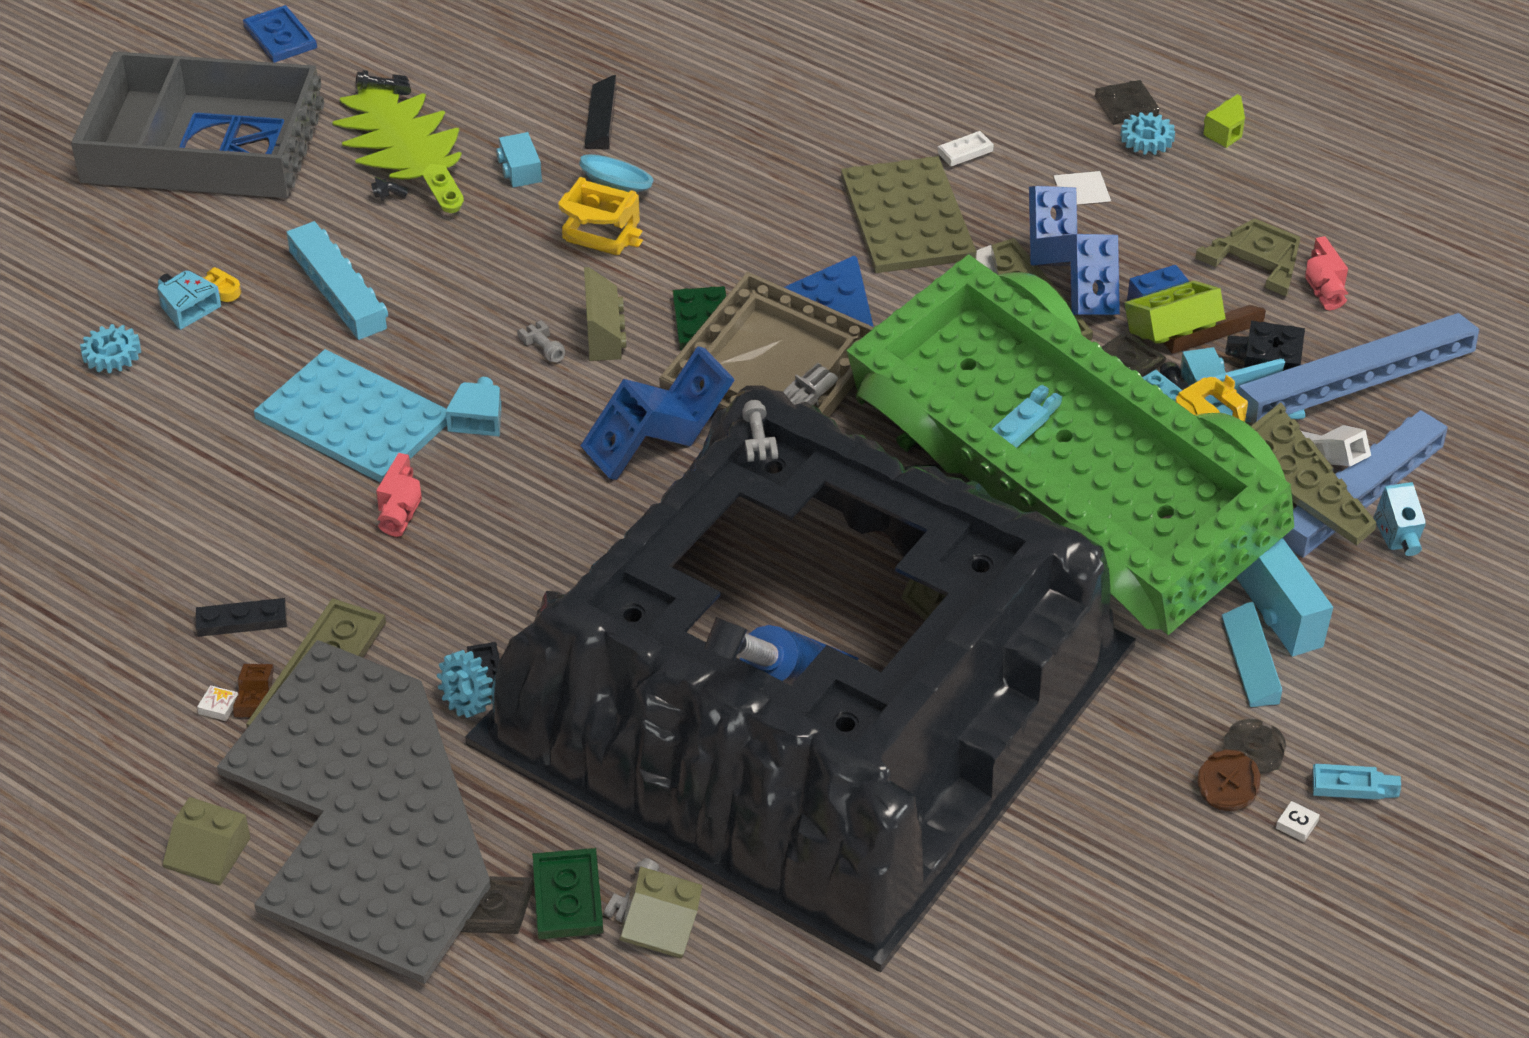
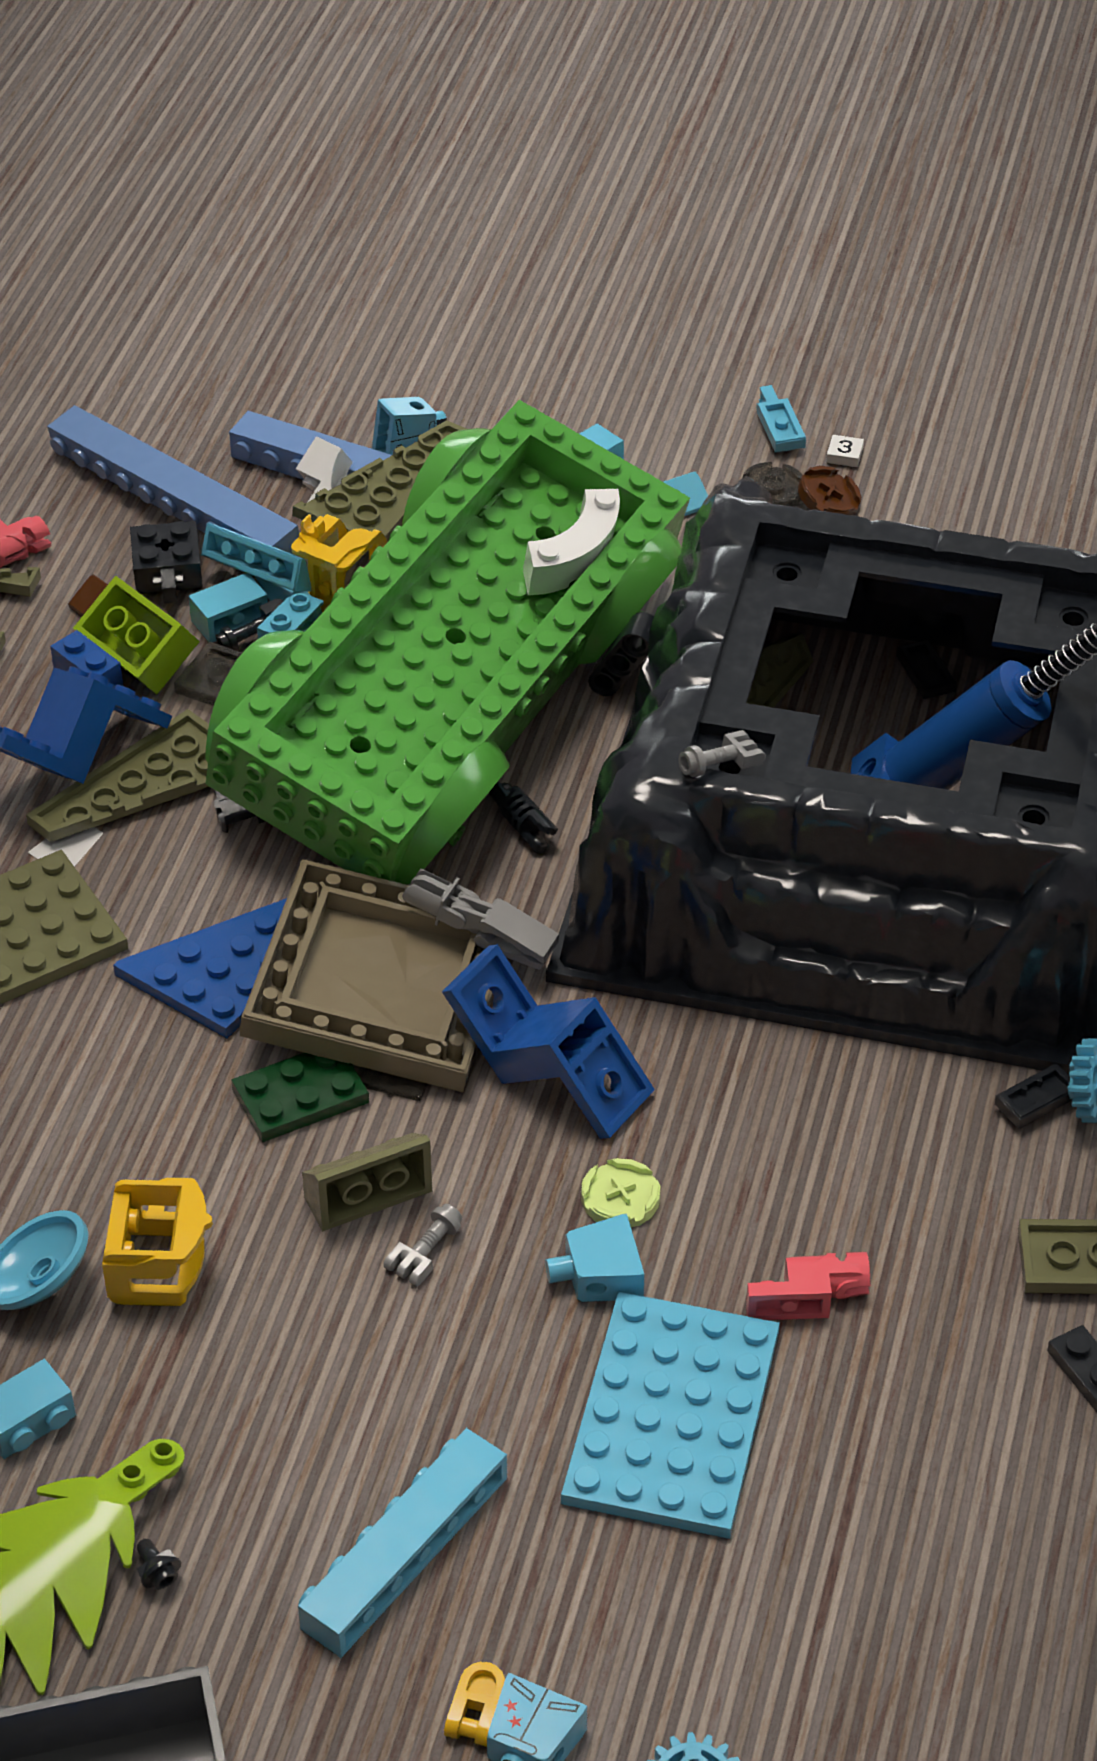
camera: 110 degrees left, 0 degrees up
medium azure hinge [992,385,1062,448] -> none
none -> white brick [523,489,620,595]
none -> yellowish green tile [581,1158,660,1228]

